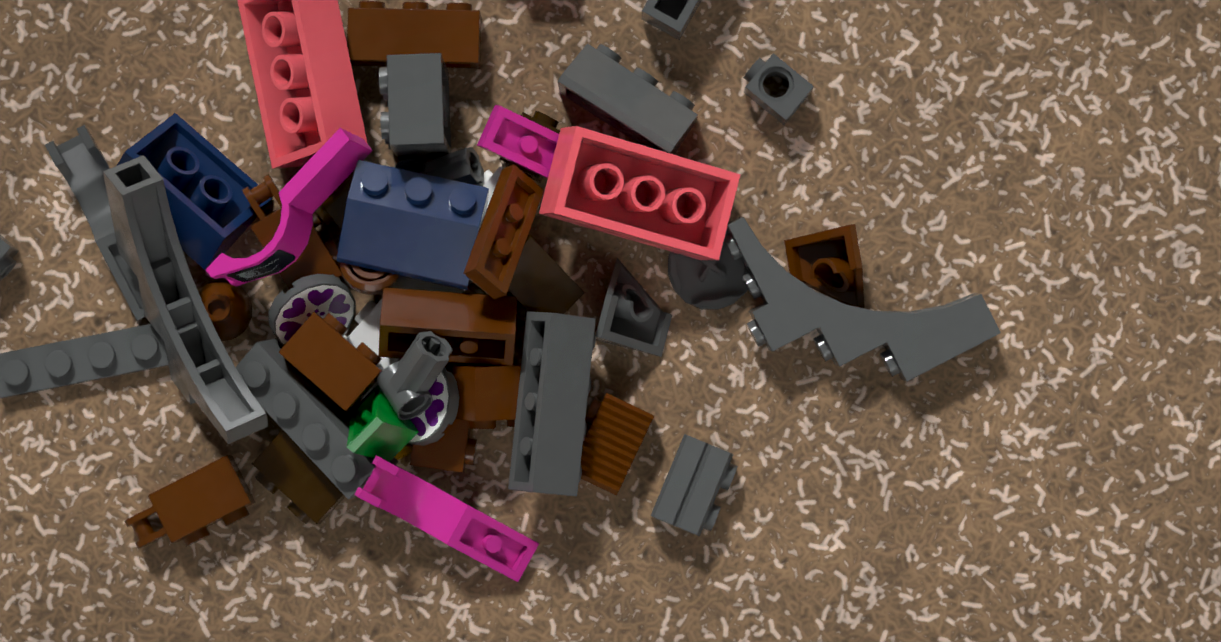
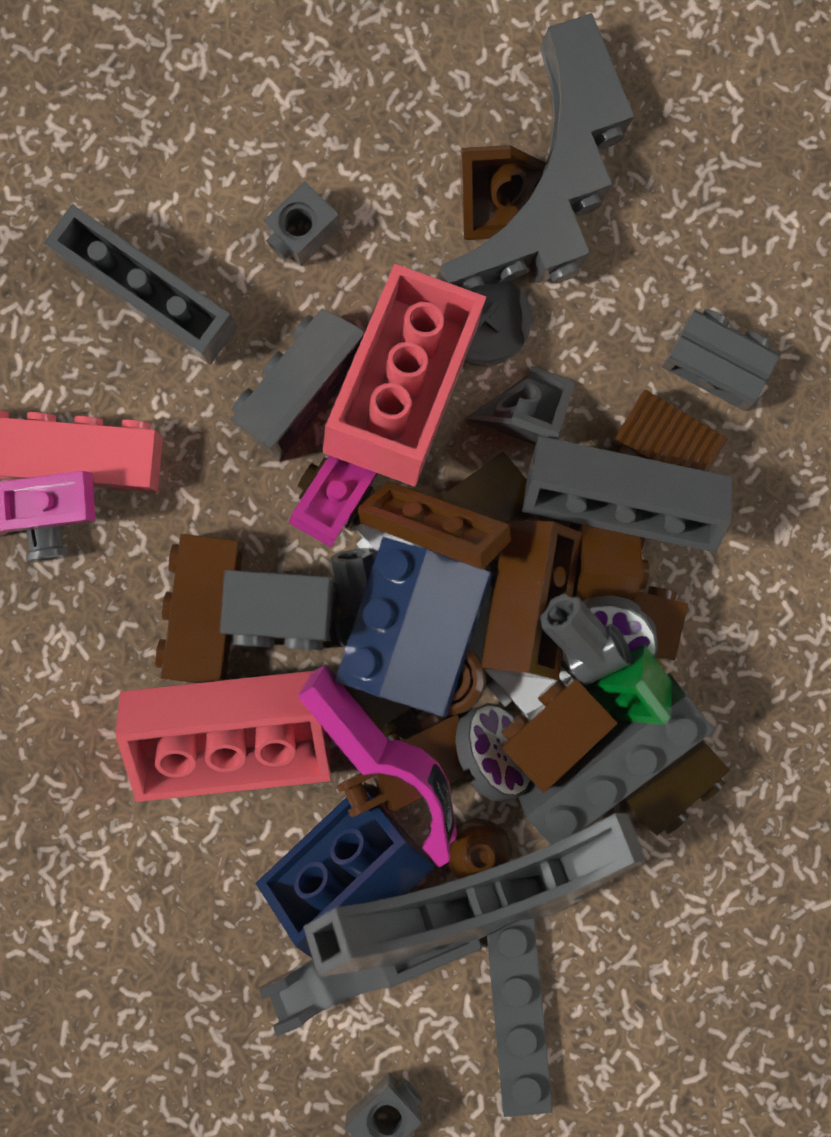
camera: 85 degrees left, 0 degrees up
reddish brown brick [124,455,256,549] -> none
dark pink piece [354,455,539,582] -> none

